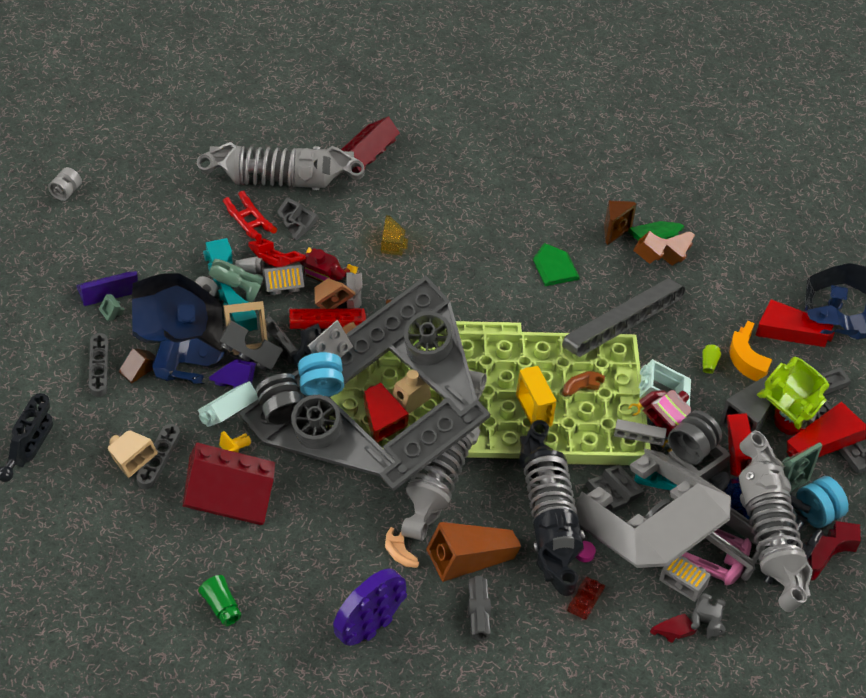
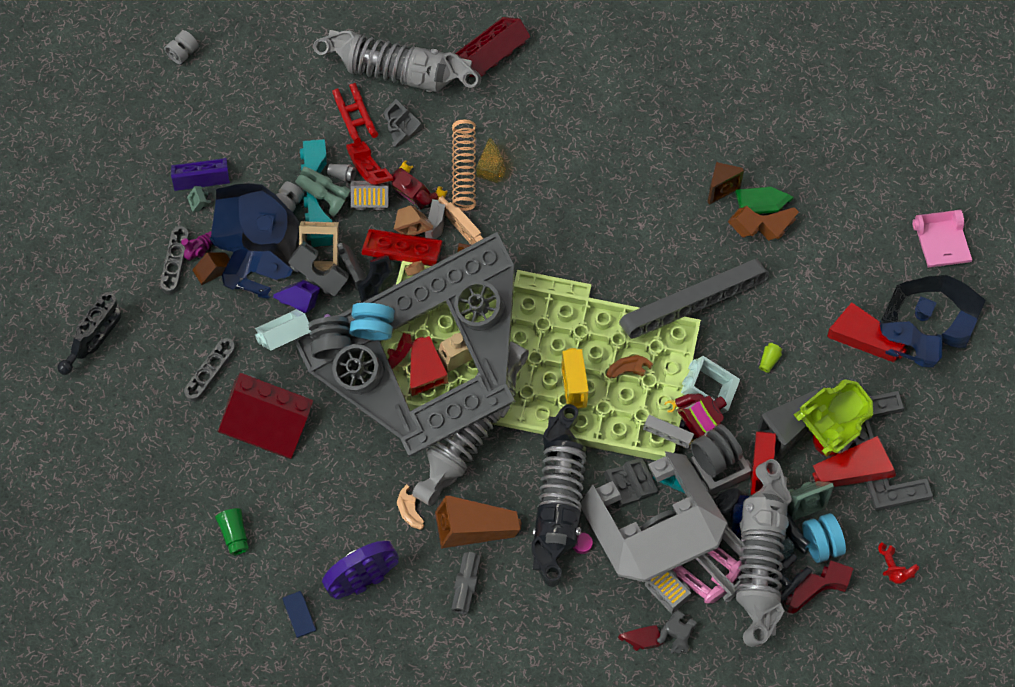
camera: 15 degrees right, 15 degrees up
tan torso [108,431,158,478] -> none
yellow bracket [219,431,251,453] -> none
light grey hinge [308,320,353,358] -> none
green tile [533,243,580,286] -> none
clear red slope [567,577,605,620] -> none
light orange arch [730,321,772,381] -> none
none -> magenta piece [181,231,213,261]
none -> dark blue slope [282,591,316,638]
none -> dark red slope [387,333,413,369]
none -> light nougat piece [438,196,483,245]
none -> light nougat piece [452,119,476,211]
none -> bright pink door [912,210,972,268]

